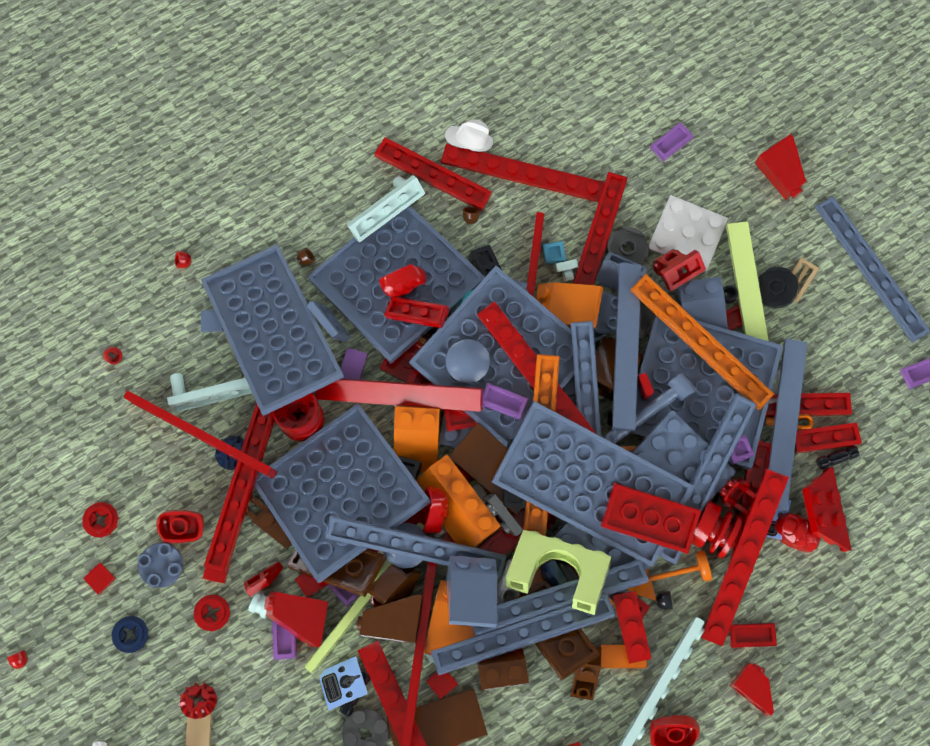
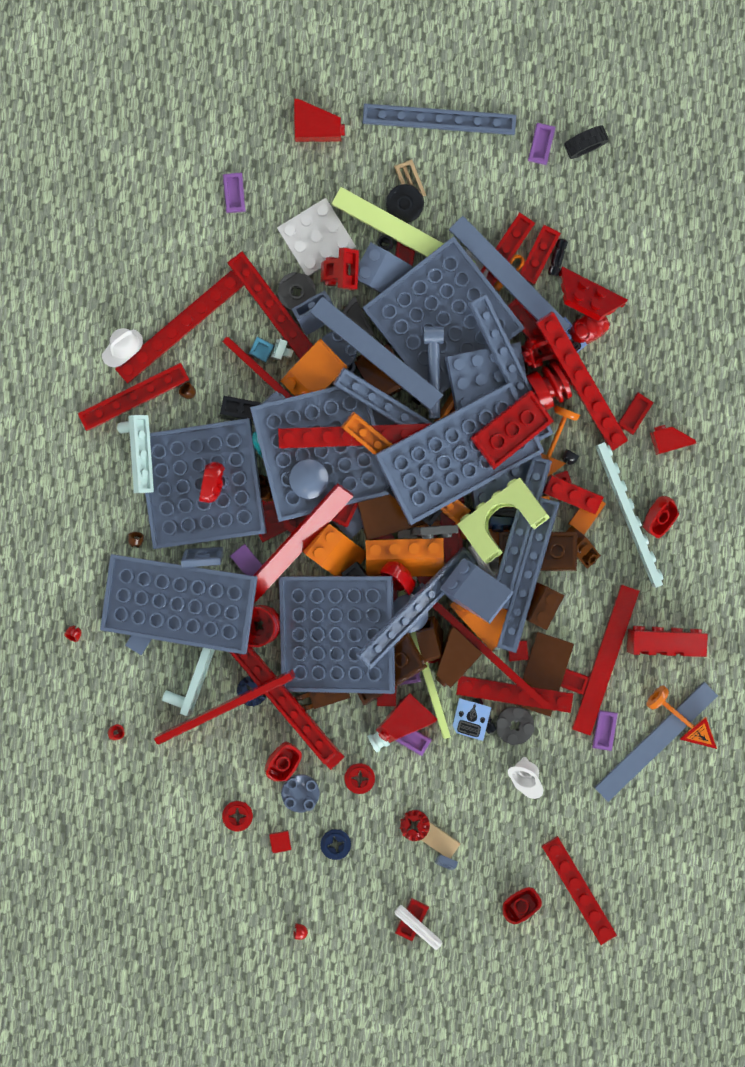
camera: 50 degrees left, 15 degrees up
red tile [244,561,284,597] -> none
red tile [384,297,450,328] -> none
medium lavender tile [483,383,529,420] -> none
orange tile [630,274,774,410] -> none
red tile [637,373,654,400] -> none
medium lavender tile [730,435,755,464] -> none

